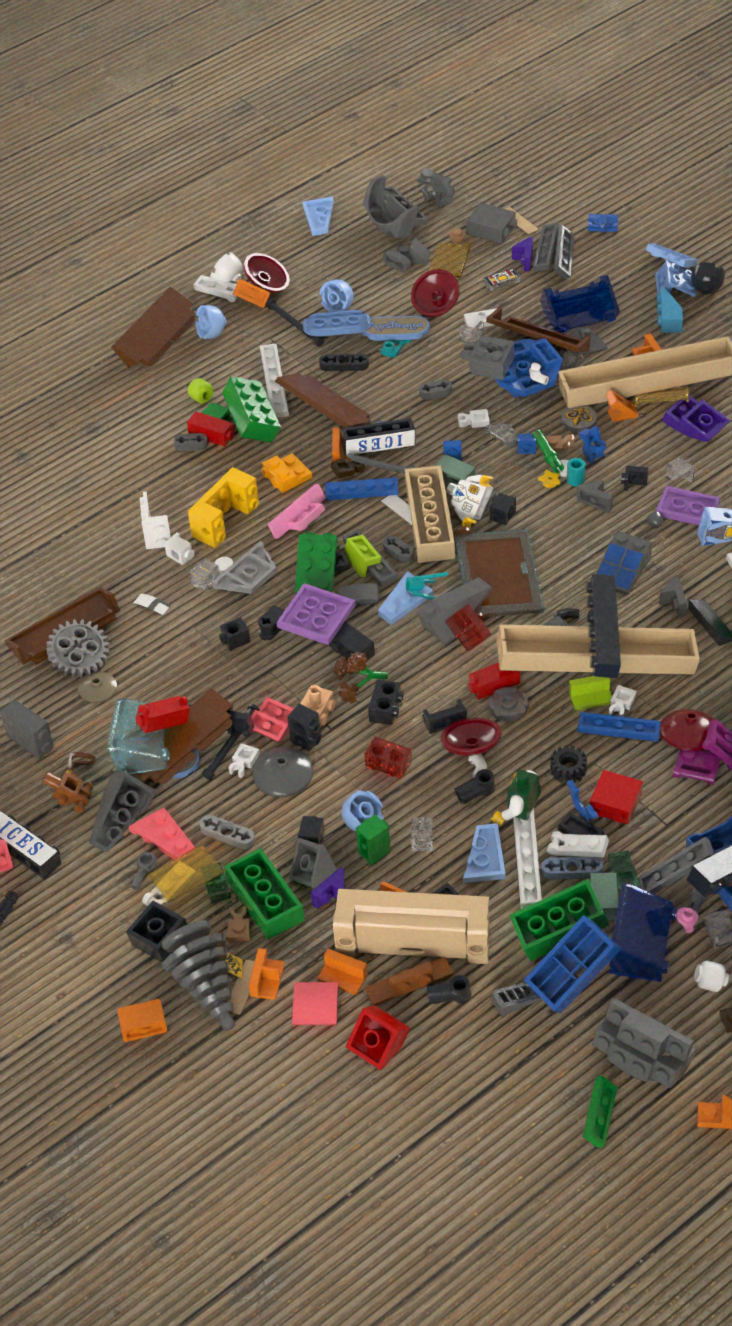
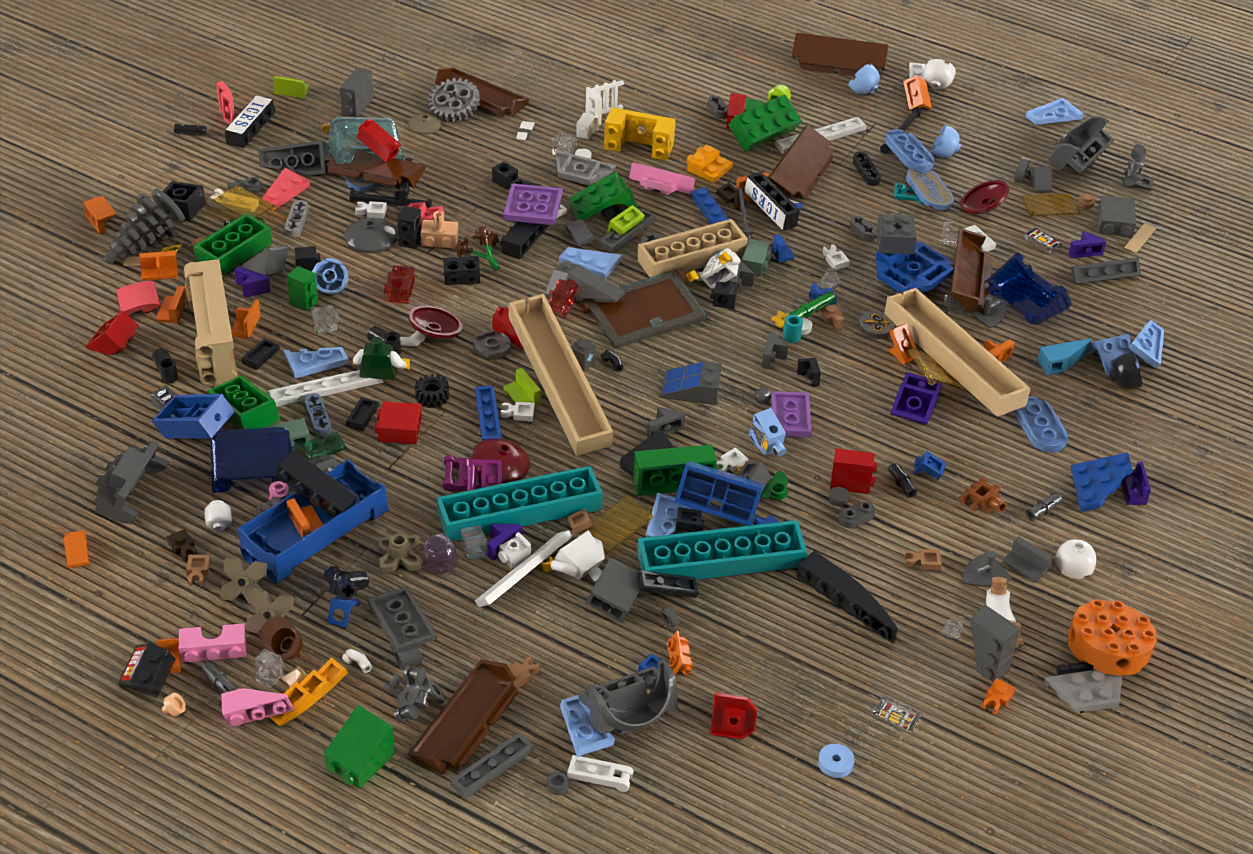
camera: 65 degrees right, 5 degrees down
dark orange piece [42,772,94,813] -> none
dark red dish [243,253,290,293] -> none
dark orange bracket [365,957,454,1006] -> none
teal plant [405,572,448,600] -> none
black hinge [422,699,467,734] -> none
white arm [529,363,549,385] -> none
dark grey plate [533,223,560,272] -> none
white plate [547,831,609,857] -> none
blue helmet [567,780,598,822] -> none
blue hips [579,426,607,463] -> none
green plate [582,1075,618,1148] -> none
black brick [586,574,621,678] -> none
blue hips [588,214,618,232] -> none
clear panel [666,456,695,482] -> none

